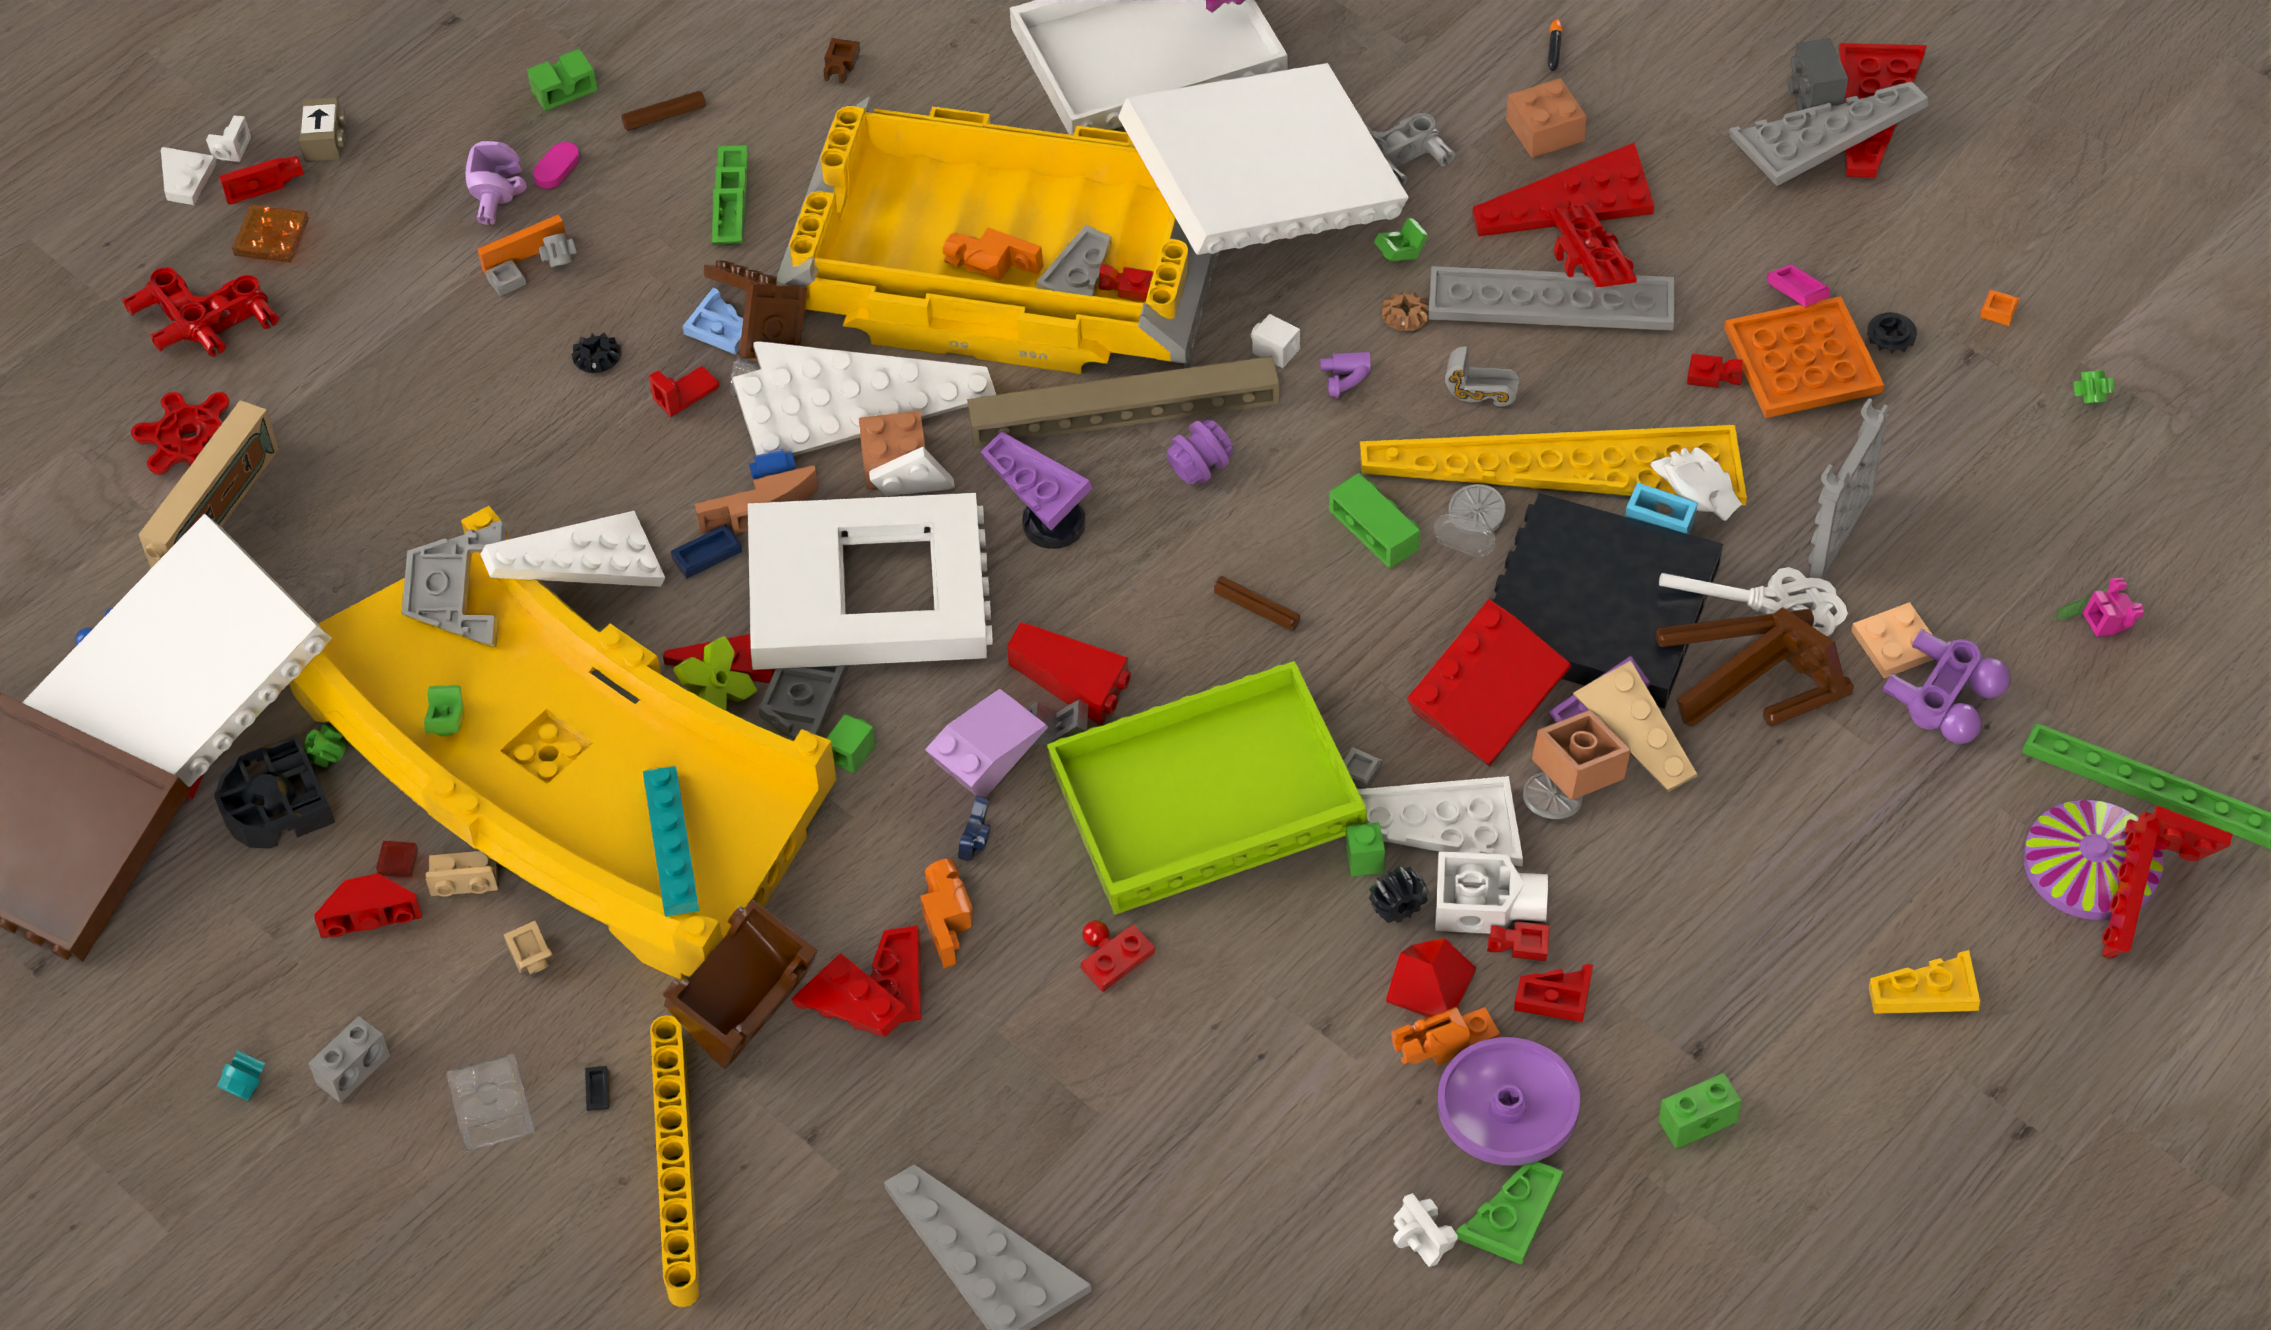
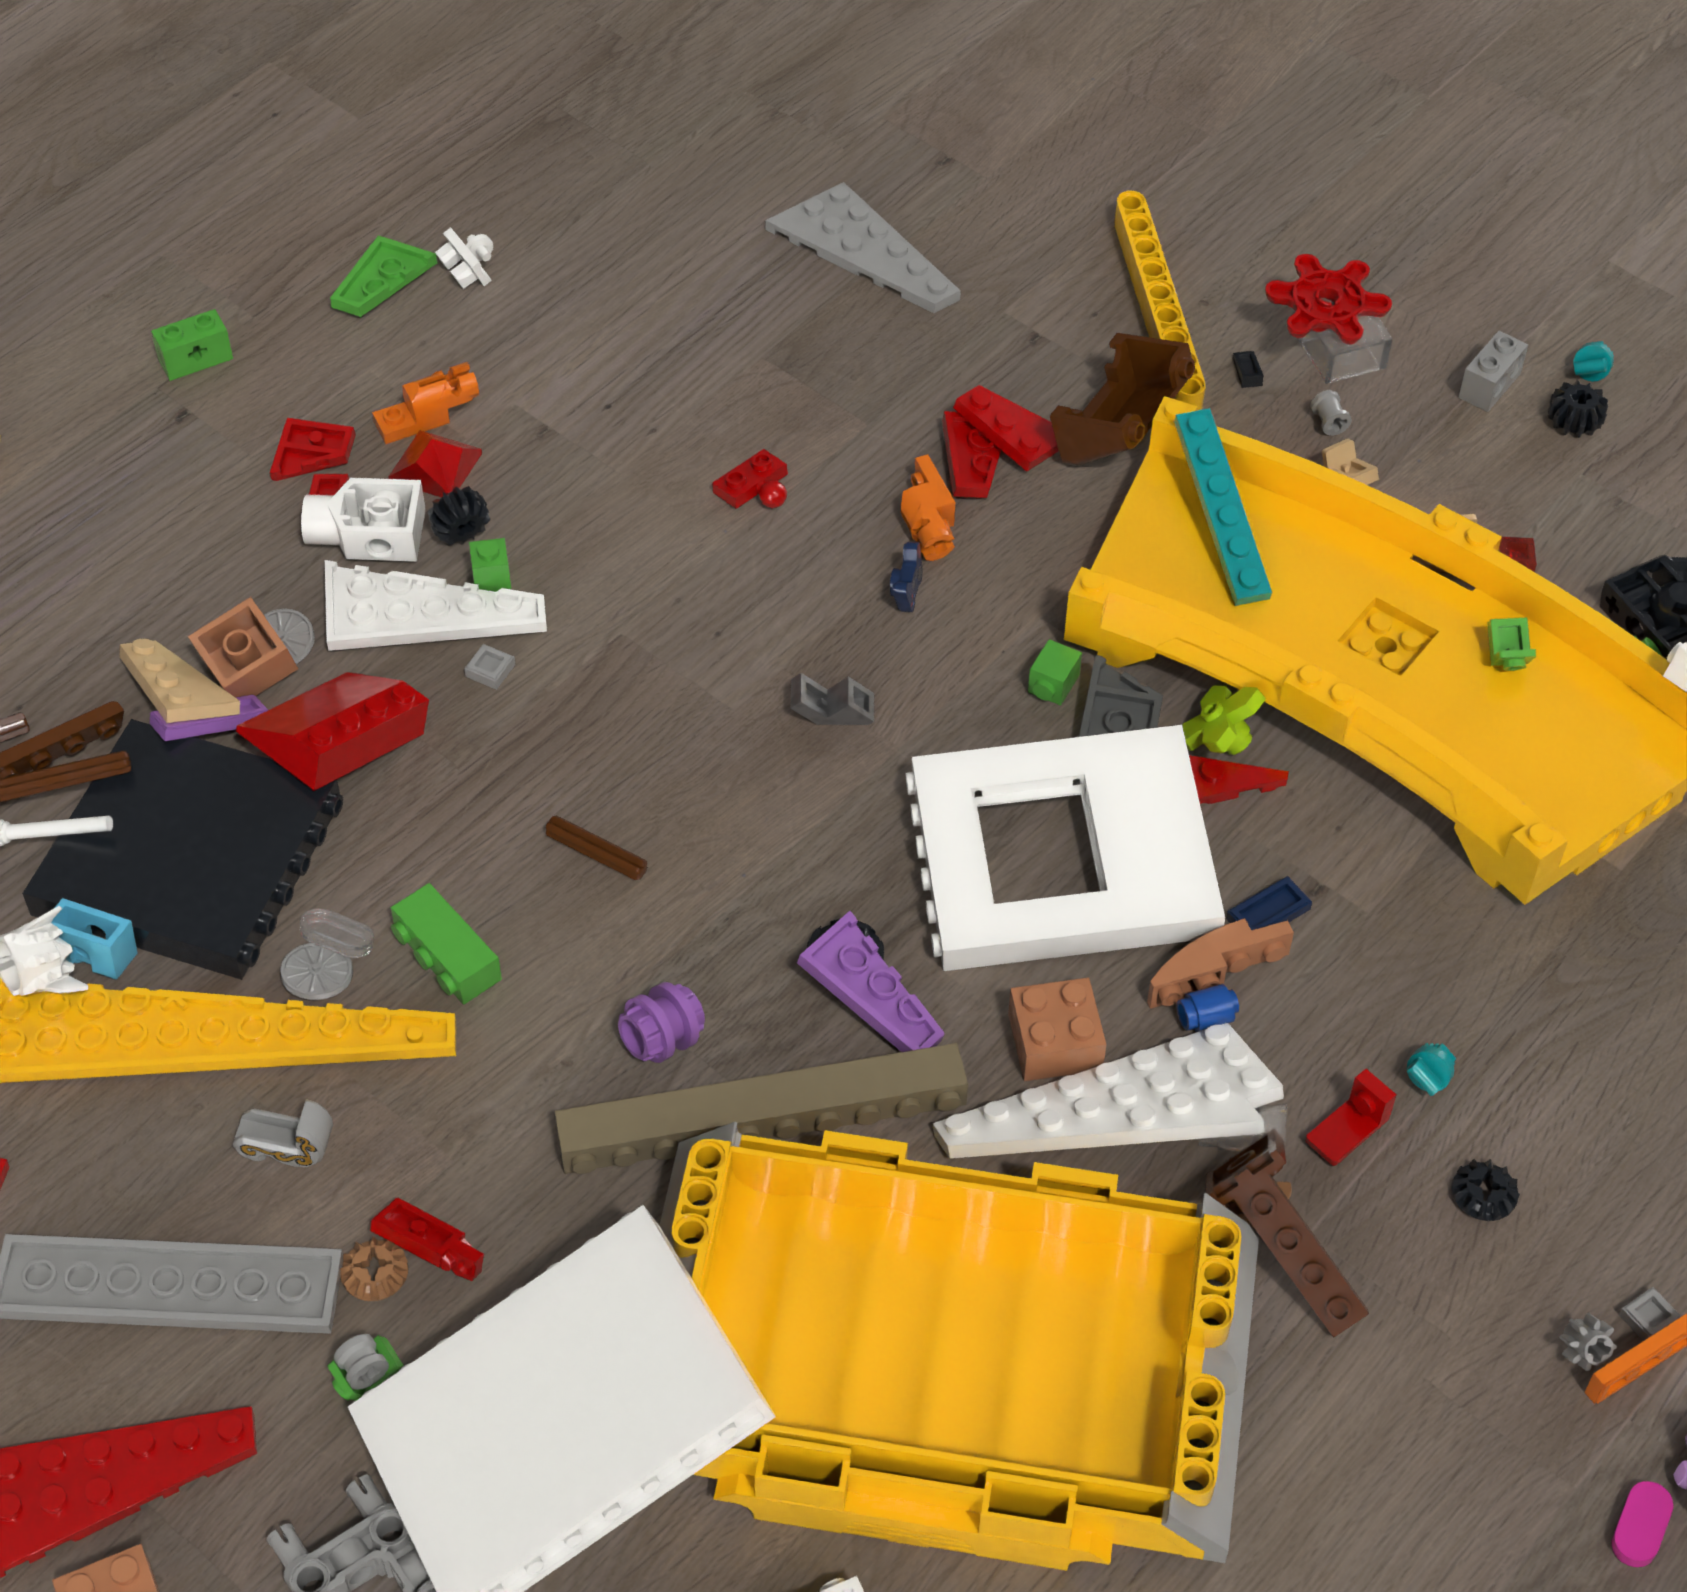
camera: 175 degrees right, 0 degrees up
red slope [314,873,422,938] -> none
light grey wing [402,521,507,647] -> none
white wing [481,511,665,587] -> none
light blue wing [683,288,743,355] -> none
bright green slope [712,145,749,245] -> none
white wing [869,447,955,497] -> none
lavender slope [925,689,1048,798] -> none
orange plate [943,227,1044,280] -> none
red slope [1007,622,1131,725] -> none
light grey wing [1036,225,1111,296] -> none
lime panel [1046,661,1368,915] -> none
red plate [1099,264,1154,301] -> none
white brick [1251,314,1300,368] -> none
medium lavender plant [1320,352,1370,399] -> none
medium lavender dish [1437,1037,1580,1166] -> none
red piece [1549,204,1637,287] -> none
none -> light grey wheel [334,1334,389,1390]
none -> red hinge [370,1198,484,1281]
none -> red plate [1265,254,1392,345]
none -> light grey bush [1310,390,1352,436]
none -> teal piece [1406,1043,1456,1097]
none -> black gear [1548,380,1608,438]

